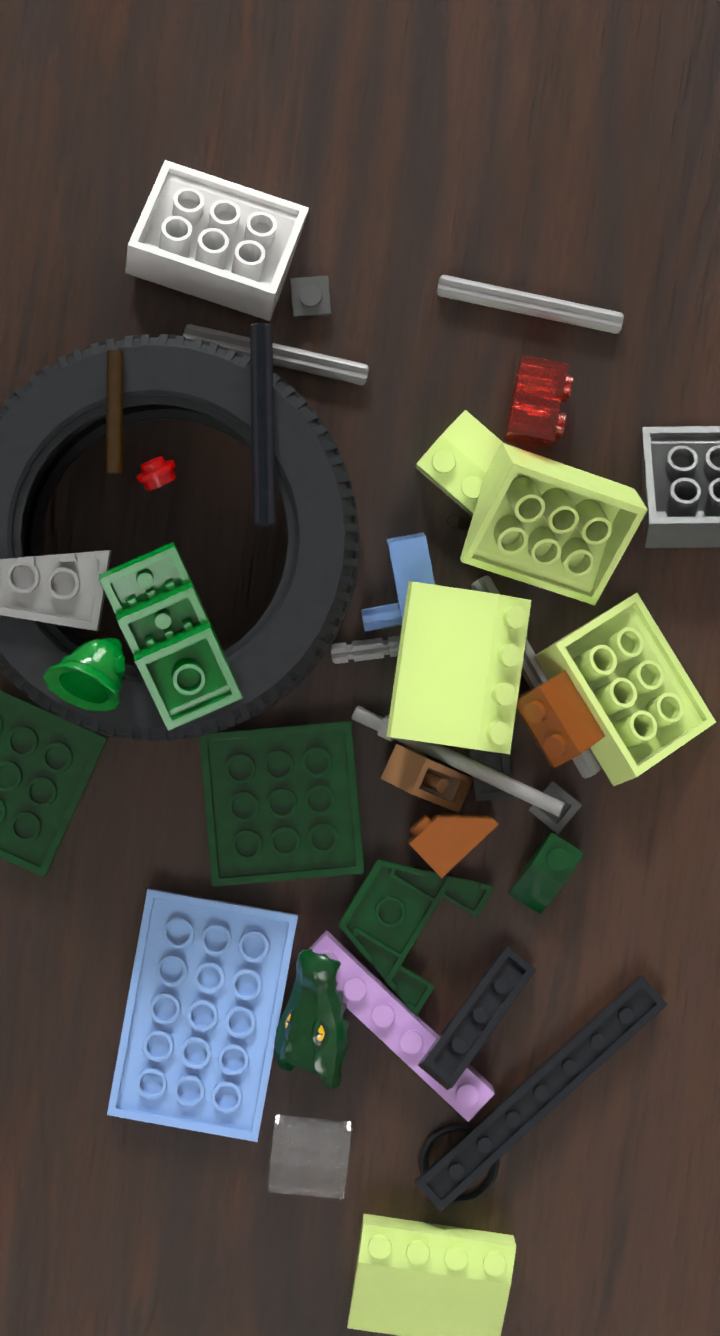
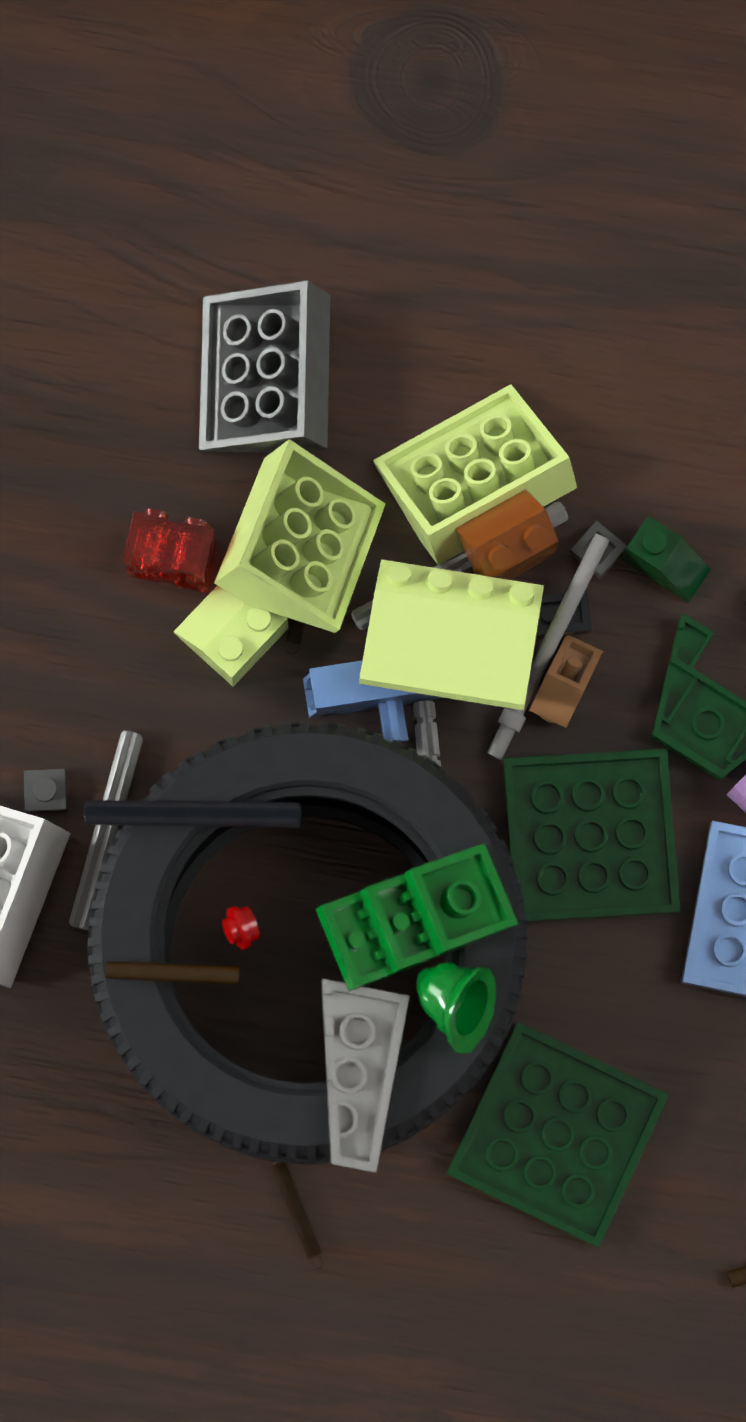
camera: 90 degrees left, 10 degrees down
dark orange slope [408,813,499,878] -> none
light grey axle [437,275,624,334] -> none

